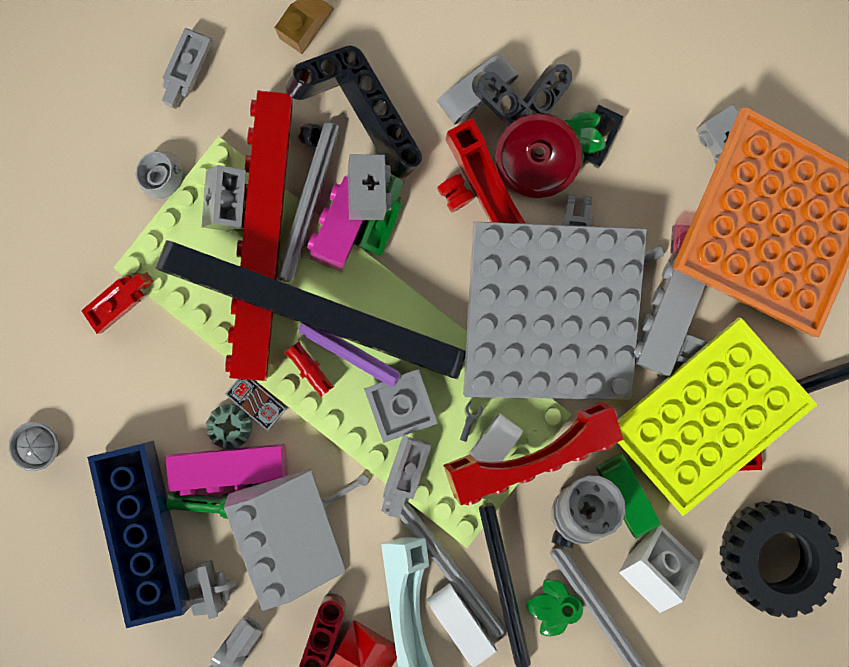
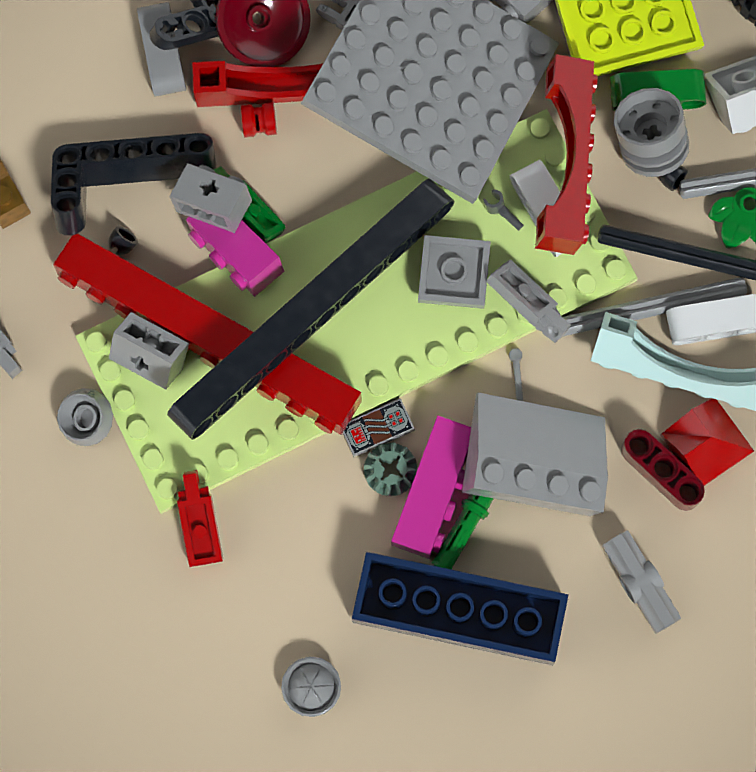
camera: 60 degrees left, 10 degrees down
light grey hips [184,560,236,619] -> none
light grey axle [277,122,340,282] -> none
red pin [285,342,335,398] -> none
medium lavender axle [299,323,401,387] -> none

